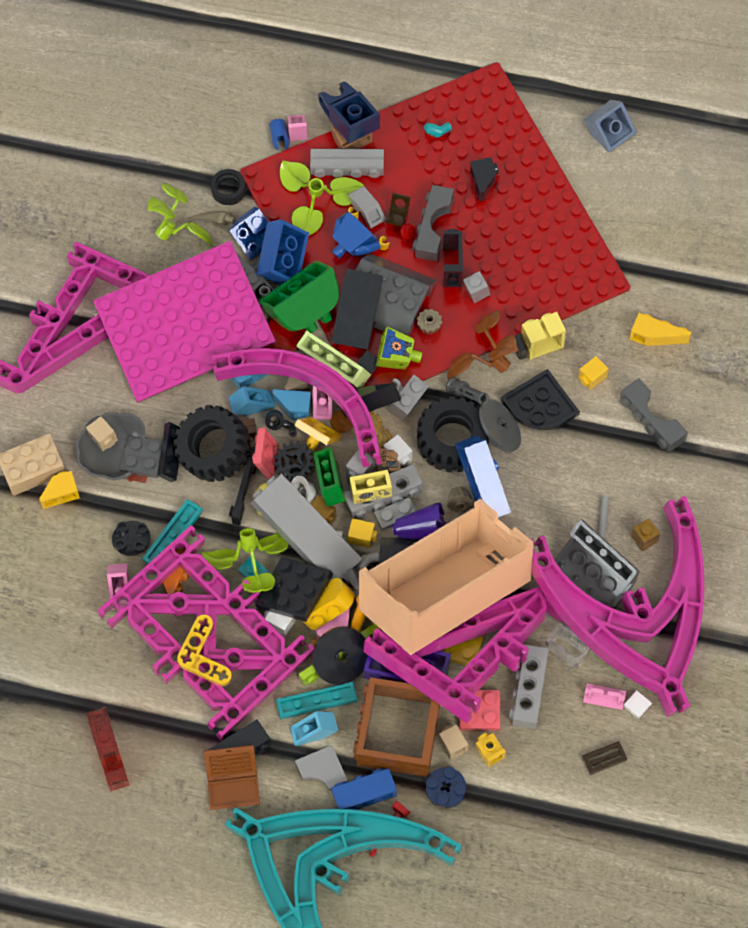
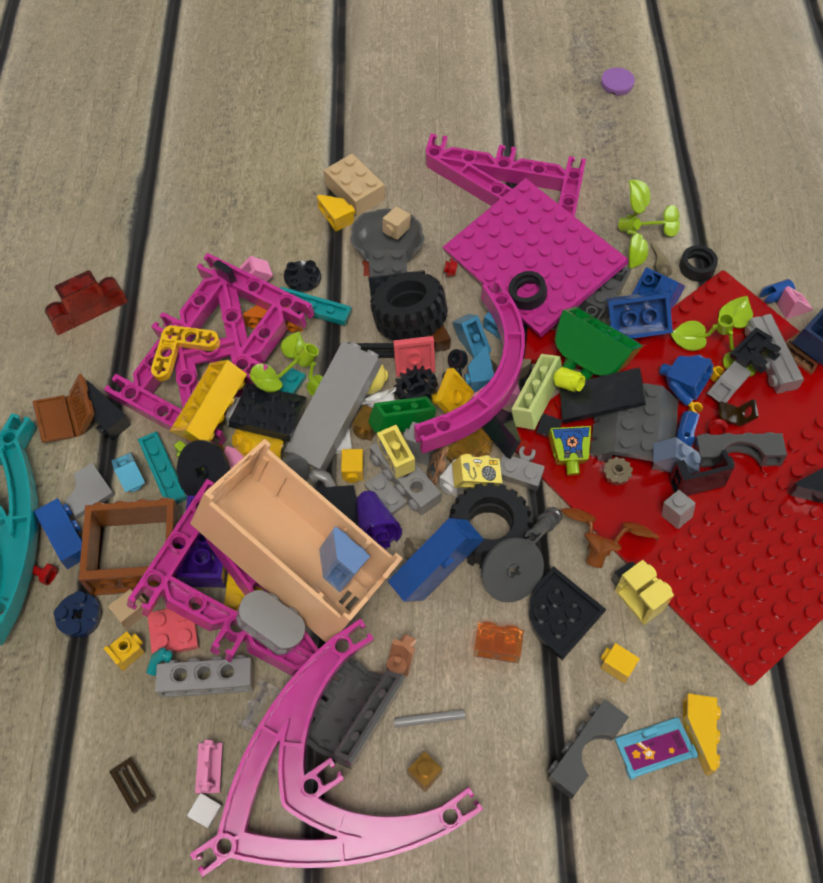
camera: 75 degrees right, 5 degrees down
none -> teal arm [146,647,173,676]
none -> yellow slope [170,360,247,442]
none -> tile [213,260,236,284]
none -> light grey brick [236,590,305,655]
none -> medium blue slope [319,526,370,592]
none -> nougat hips [386,634,417,677]
none -> red plate [443,258,457,277]
none -> light yellow brick [452,454,502,489]
none -> clear orange brick [473,622,524,664]
none -> black tyre [509,271,548,310]
none -> neon yellow brick [553,367,585,392]
none -> door [614,717,698,780]
none -> sand blue brick [653,437,701,474]
none -> blue piece [676,411,699,447]
none -> black plate [730,327,781,374]

